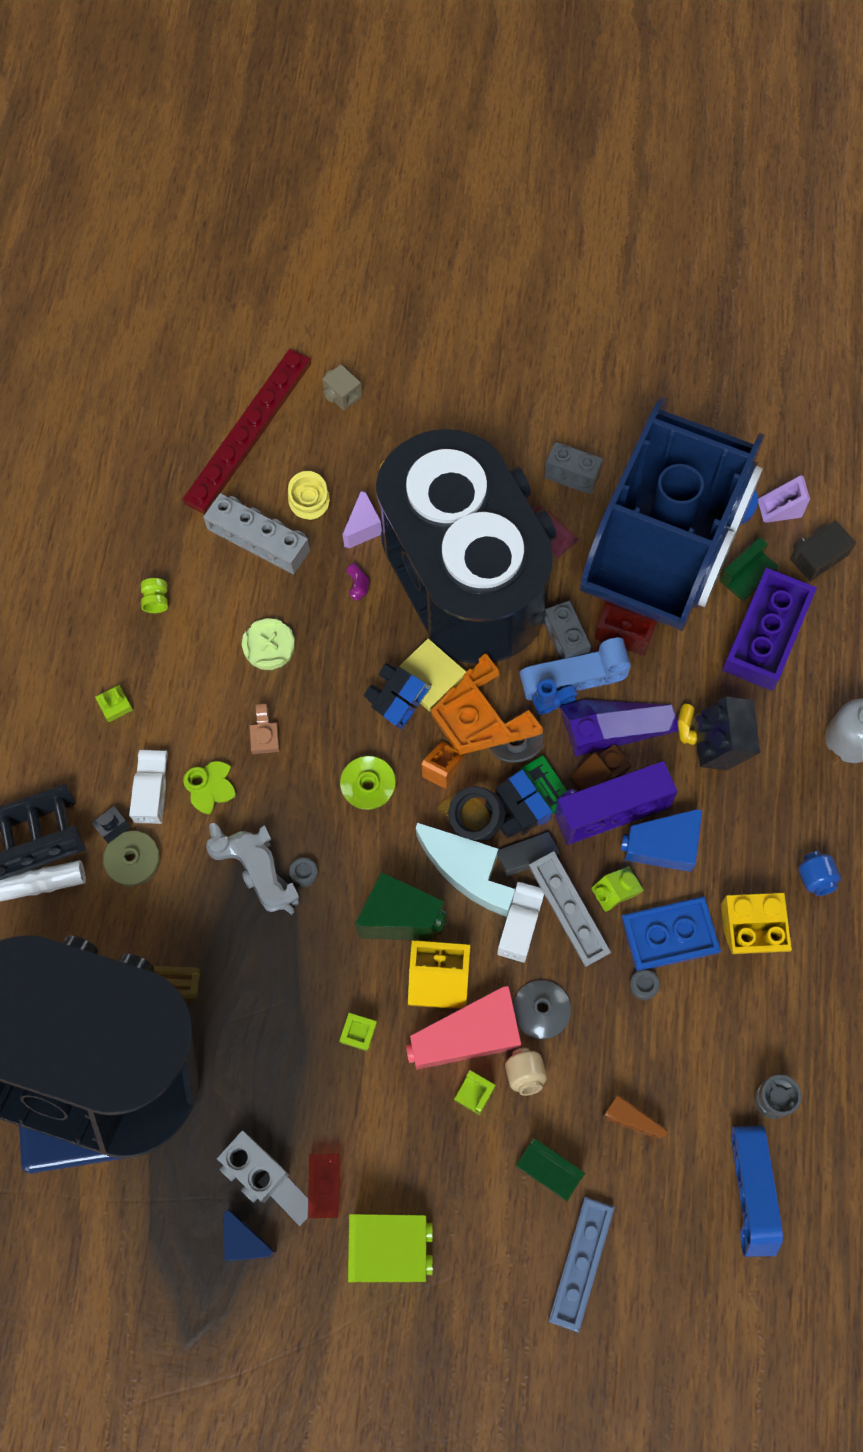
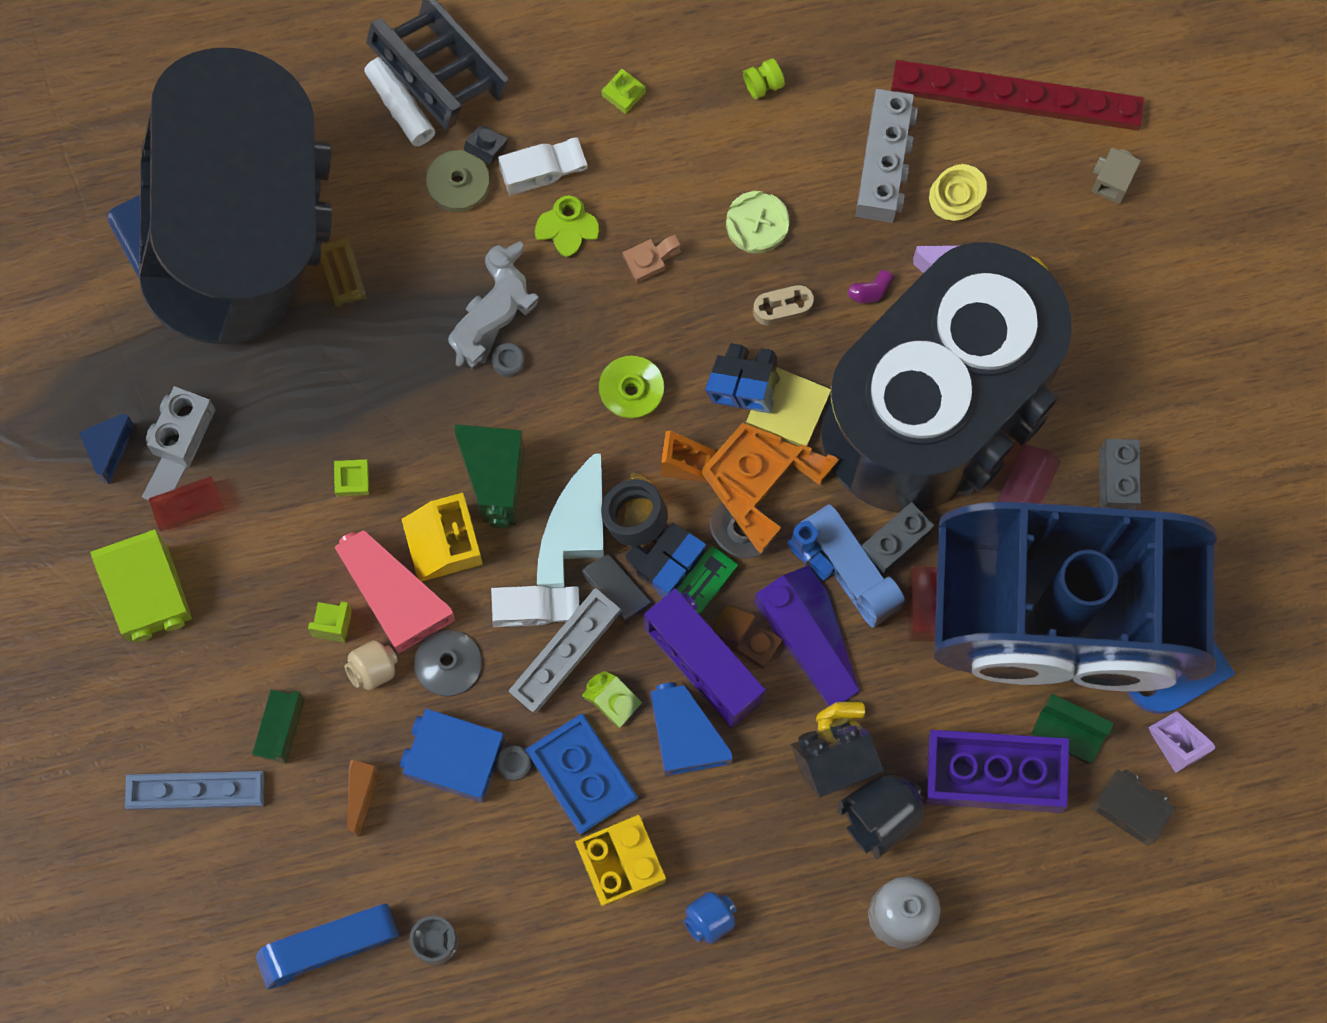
camera: 65 degrees right, 5 degrees up
none -> blue brick [400,708,505,803]
none -> tan beam [753,285,814,325]
none -> black cylinder [837,773,925,860]

